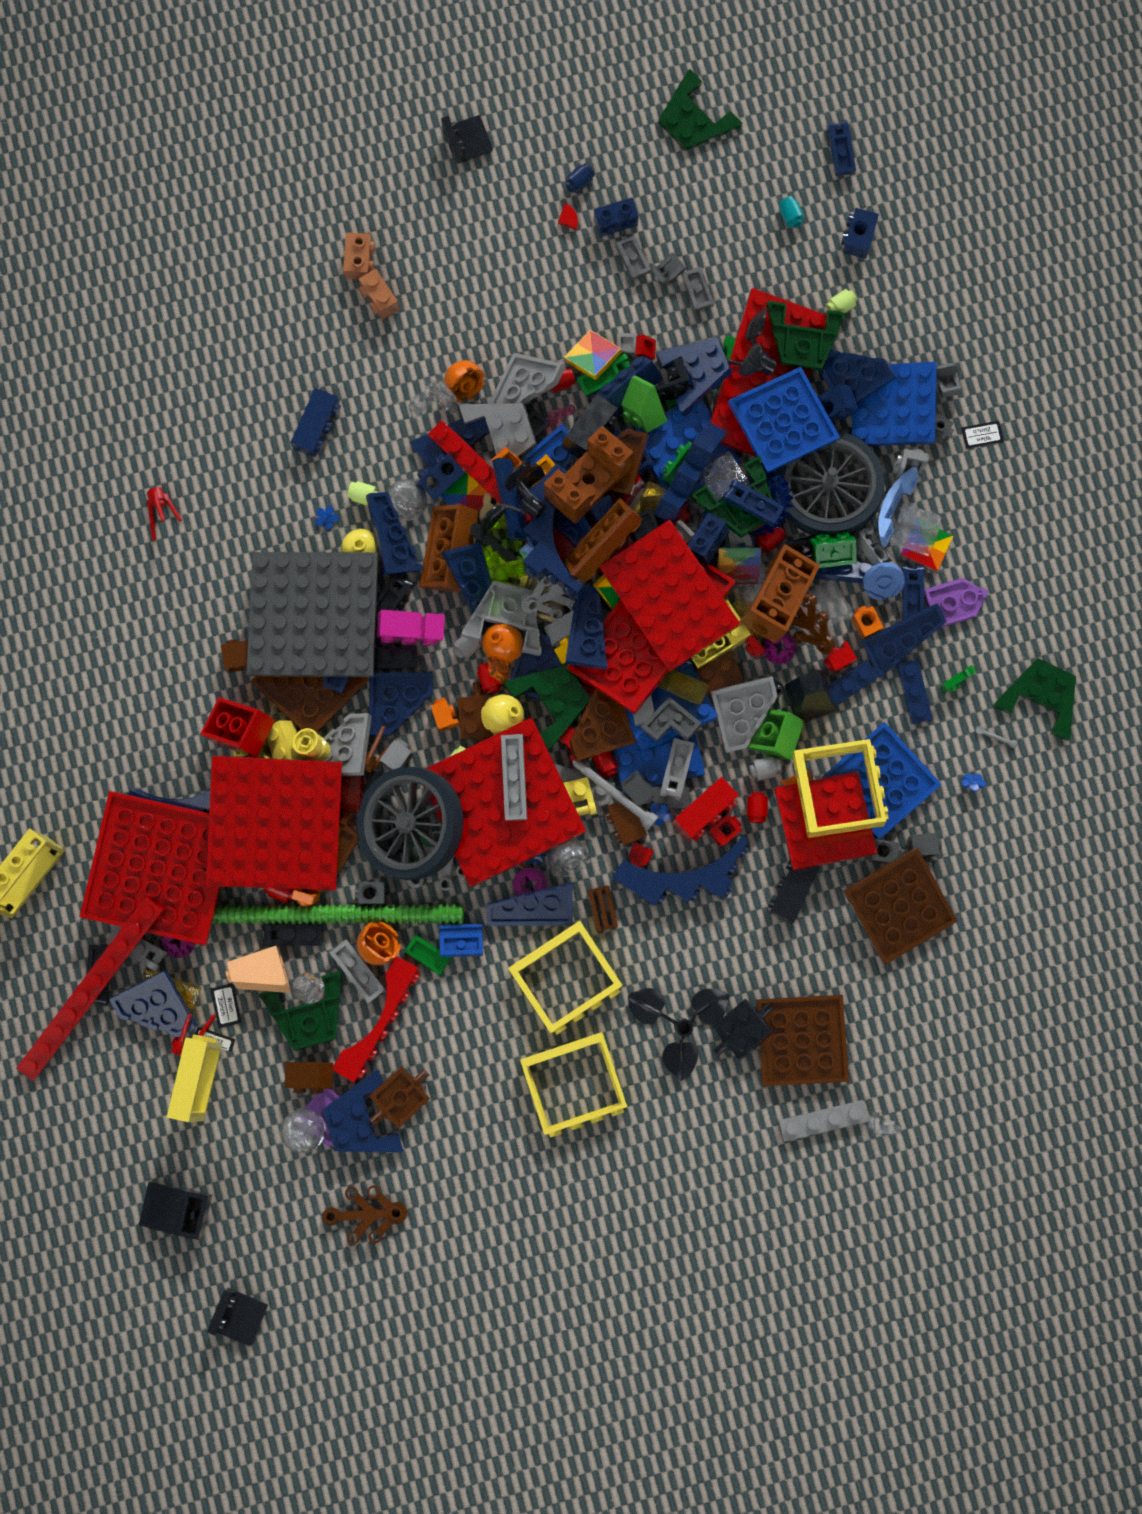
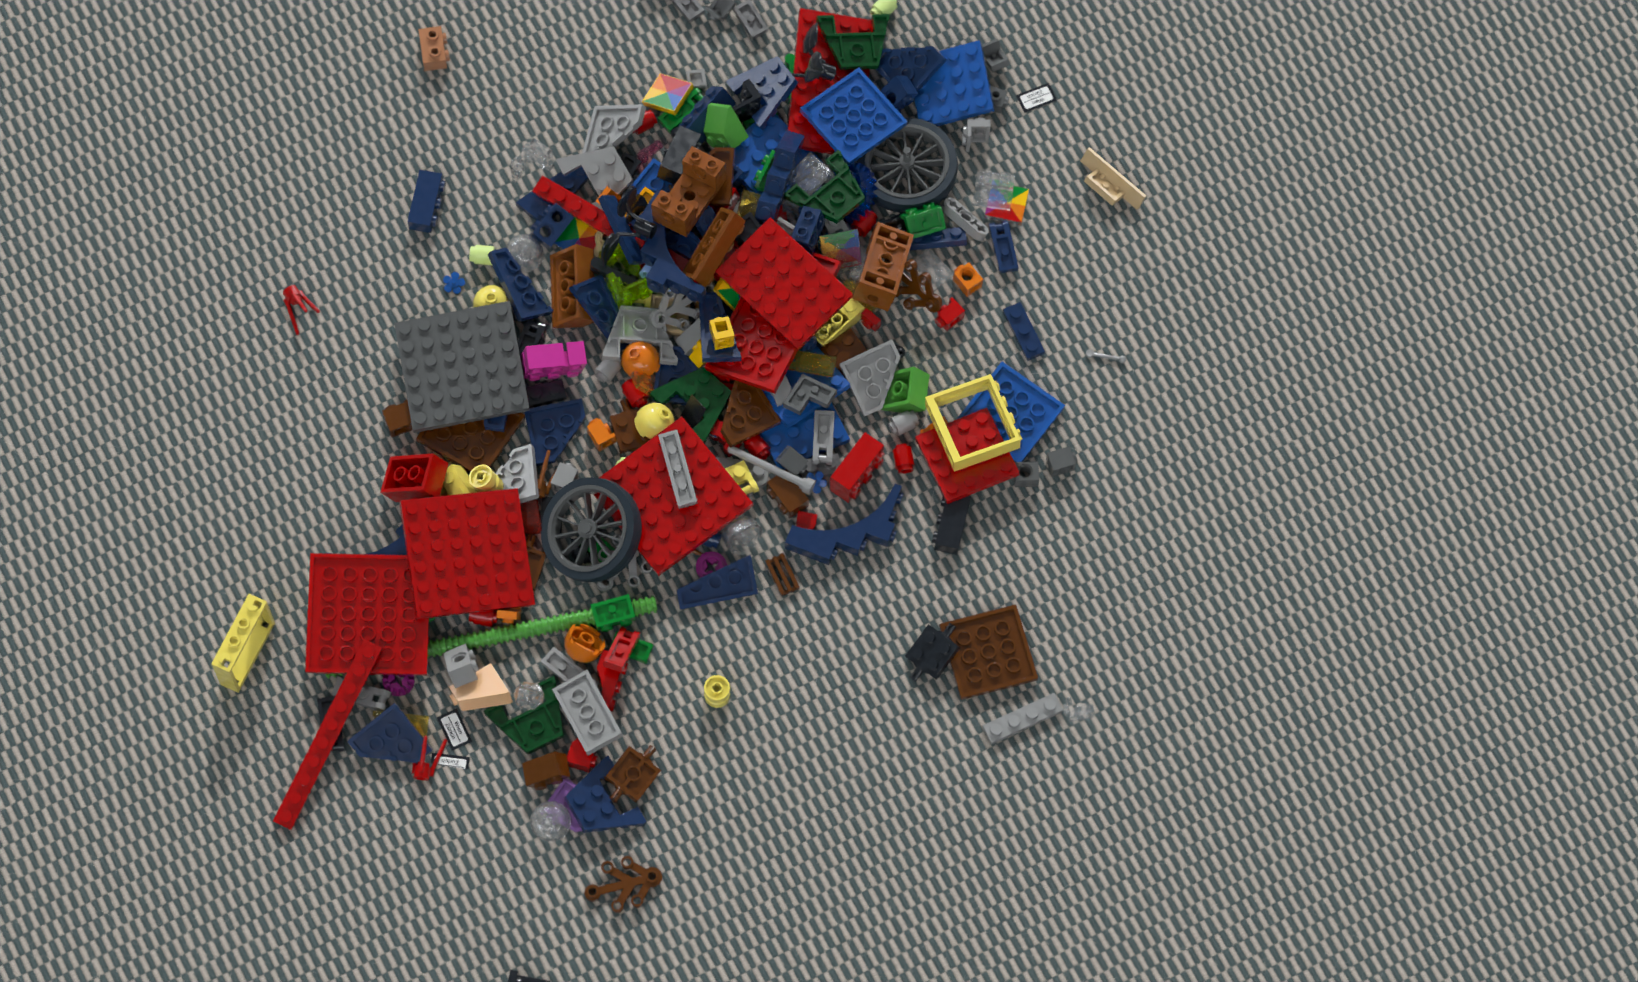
camera: 15 degrees left, 10 degrees down
black slope [139,1181,213,1240] -> none
light yellow window [166,1034,222,1122] -> none
black plate [262,924,323,947] -> none
dark grey brick [355,882,386,906] -> none
nougat brick [358,268,399,321] -> none
blue plate [439,924,483,957] -> none
orange cylinder [444,360,486,402] -> none
light yellow window [508,921,623,1035] -> none
light yellow window [520,1032,627,1138] -> none
black plant [628,988,730,1081] -> none
red plate [635,334,656,360] -> none
red brick [707,814,742,848] -> none
dark blue plate [722,480,784,527] -> none
magenta gear [763,633,796,665] -> none
black slope [784,670,837,723] -> none
dark blue plate [829,660,879,707] -> none
reddish brown plate [843,847,958,965] -> none
dark blue wing [862,603,947,678] -> none
medium blue tile [863,562,905,600] -> none
light blue slope [878,467,919,547] -> none
medium lavender tile [924,578,989,628] -> none
green plate [940,665,977,694] -> none
blue plant [961,773,986,792] -> none
dark green wing [993,658,1076,741] -> none
none -> light grey brick [443,644,479,688]
none -> light grey plate [552,670,623,756]
none -> green bracket [590,594,635,632]
none -> red plate [603,627,641,673]
none -> black sticker [680,395,706,429]
none -> light yellow wheel [704,675,730,708]
none -> yellow brick [709,316,734,350]
none -> tan bracket [1080,147,1146,210]

